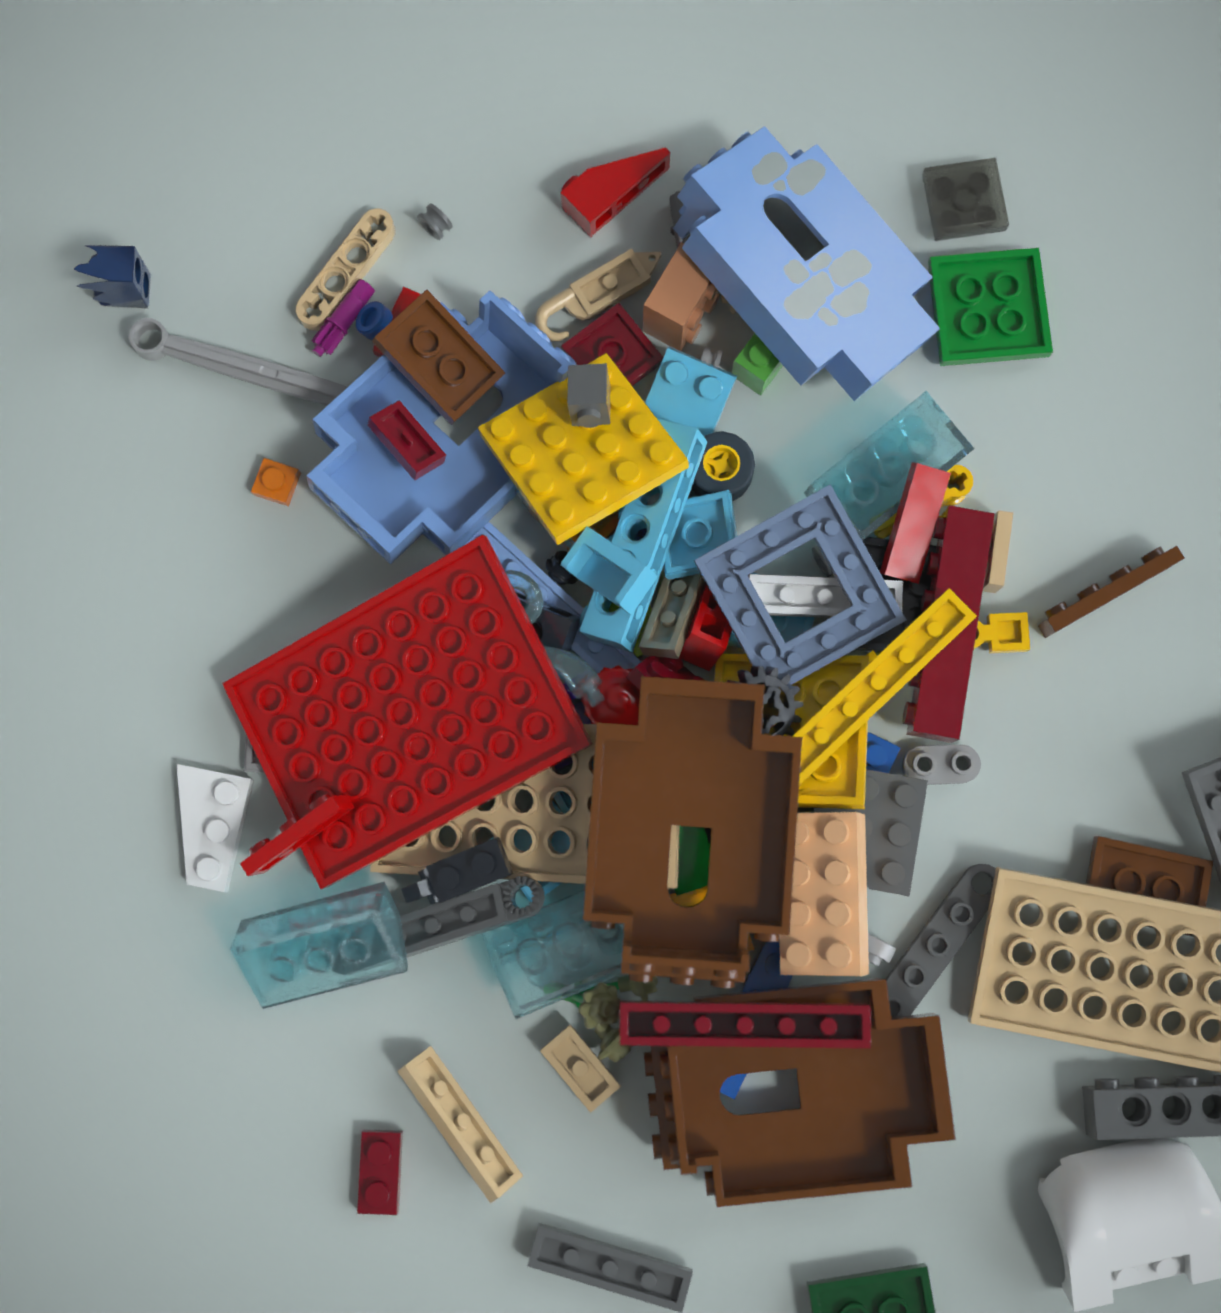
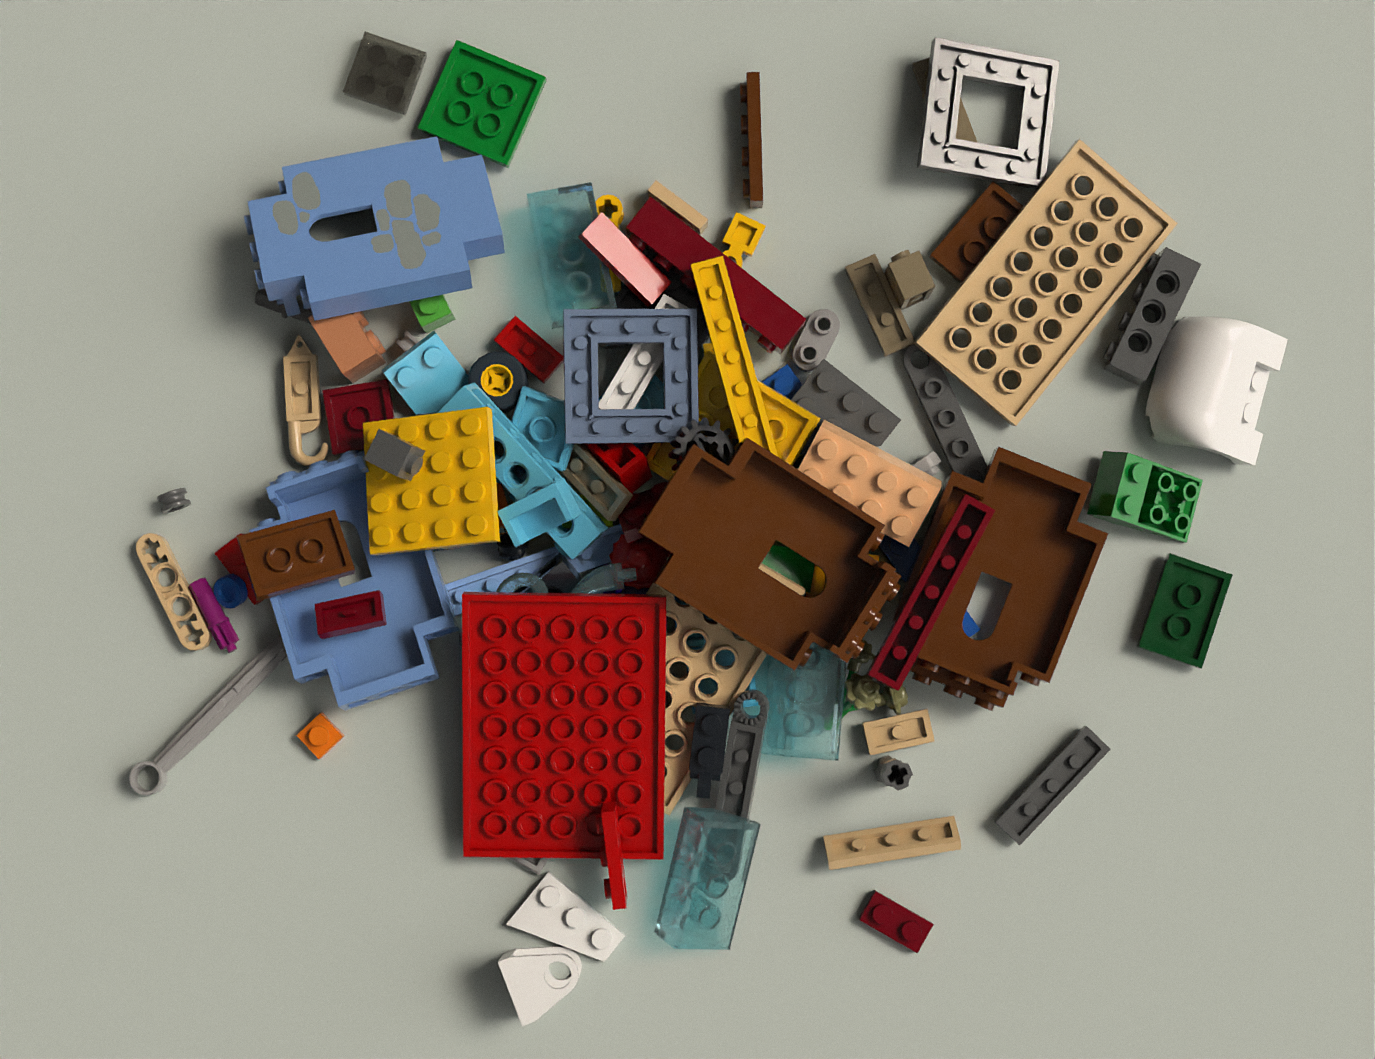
camera: 60 degrees left, 5 degrees up
dark blue piece [74,245,151,309] -> none
red slope [560,147,671,237] -> none
none -> red plate [494,316,564,384]
none -> white hose [498,946,582,1026]
none -> dark tan plate [845,254,915,357]
none -> dark grey axle [873,755,913,791]
none -> dark tan brick [884,250,936,310]
none -> green slope [1087,451,1203,543]

